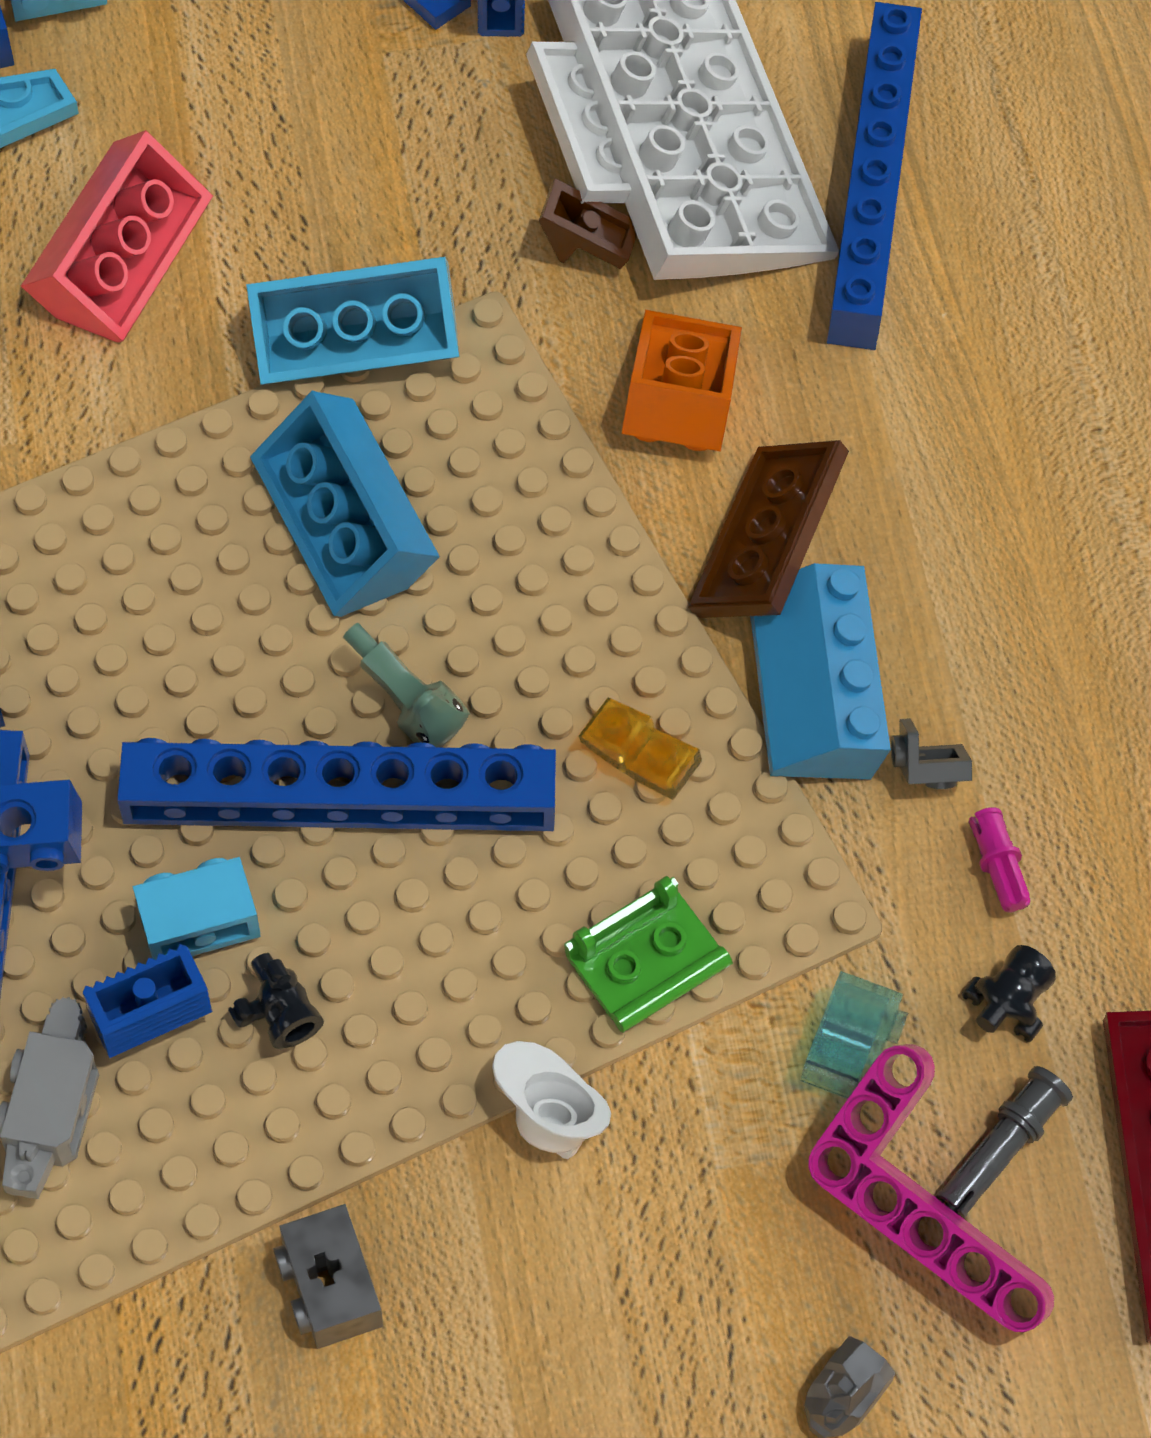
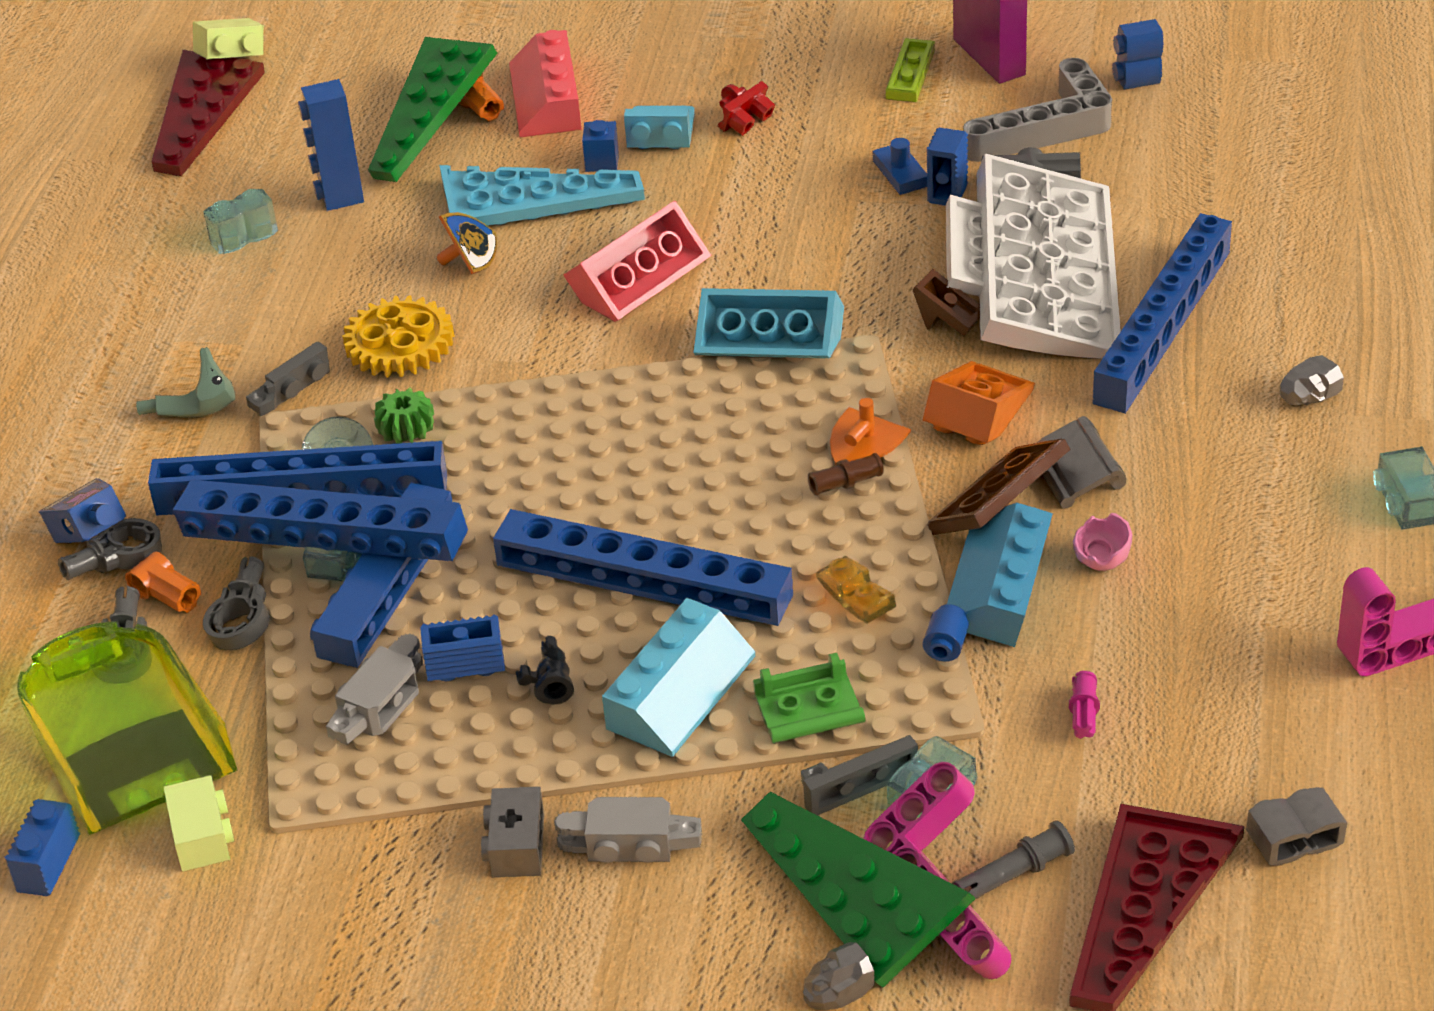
camera: 25 degrees right, 20 degrees down
medium azure brick [132,857,261,960] -> none
dark azure slope [250,391,440,617] -> none
sand green animal [343,623,470,747] -> none
white piece [492,1041,611,1159] -> none
dark grey bracket [891,718,972,789] -> none
black piece [962,945,1056,1042] -> none
none -> light grey hinge [554,797,702,863]
none -> slope [602,598,756,757]
none -> green wing [741,792,976,988]
none -> dark grey hinge [801,735,919,815]
none -> reddish brown pin [807,453,884,496]
none -> orange shield [830,398,911,465]
none -> blue brick [923,604,969,662]
none -> flat silver piece [1037,416,1127,508]
none -> bright pink hair [1073,513,1132,571]
none -> flat silver rock [1280,355,1344,405]

